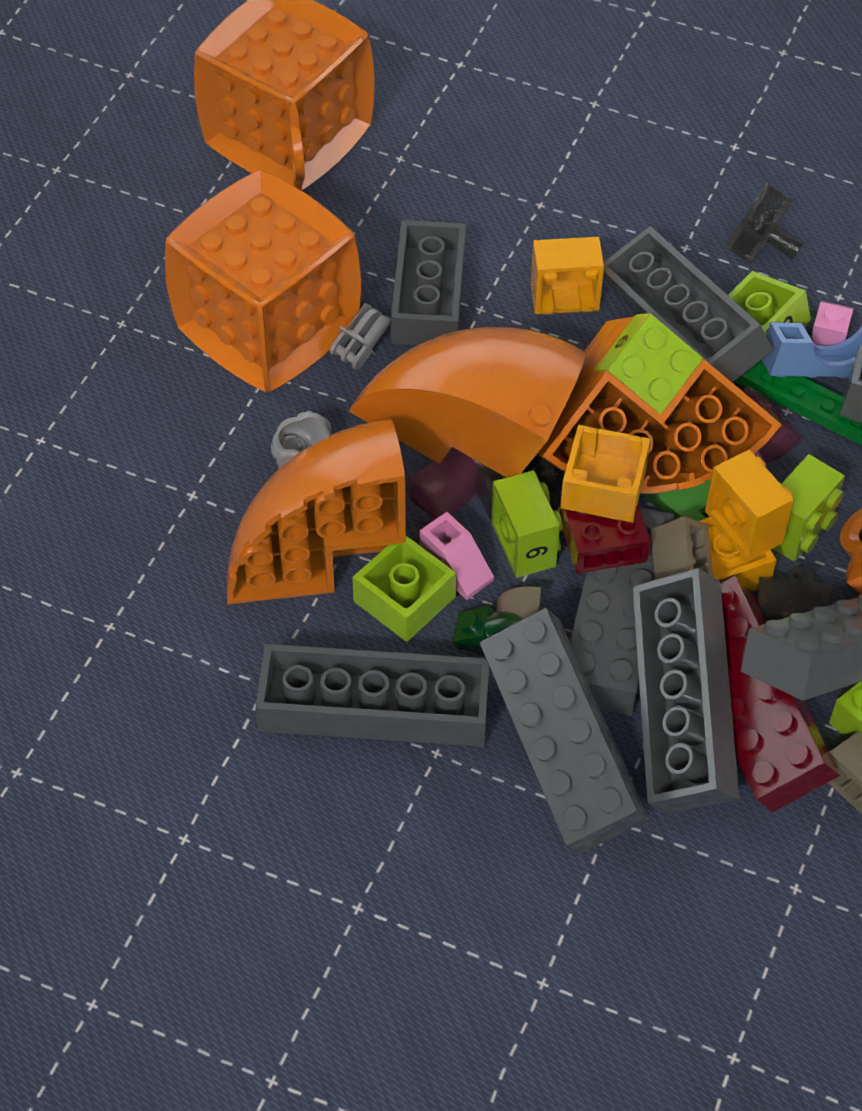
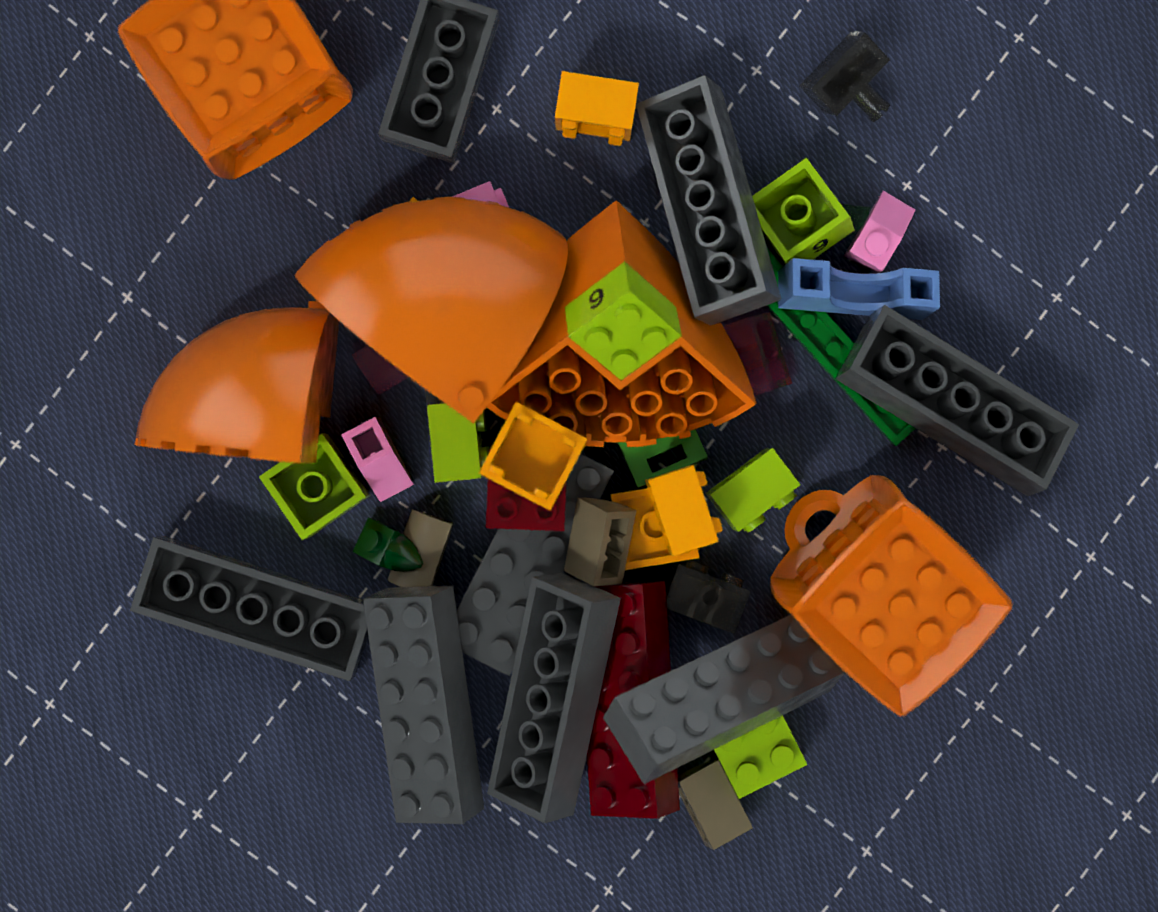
camera: 15 degrees right, 35 degrees up
light grey hair [271,411,332,468] -> none
light grey arm [330,303,391,370] -> none

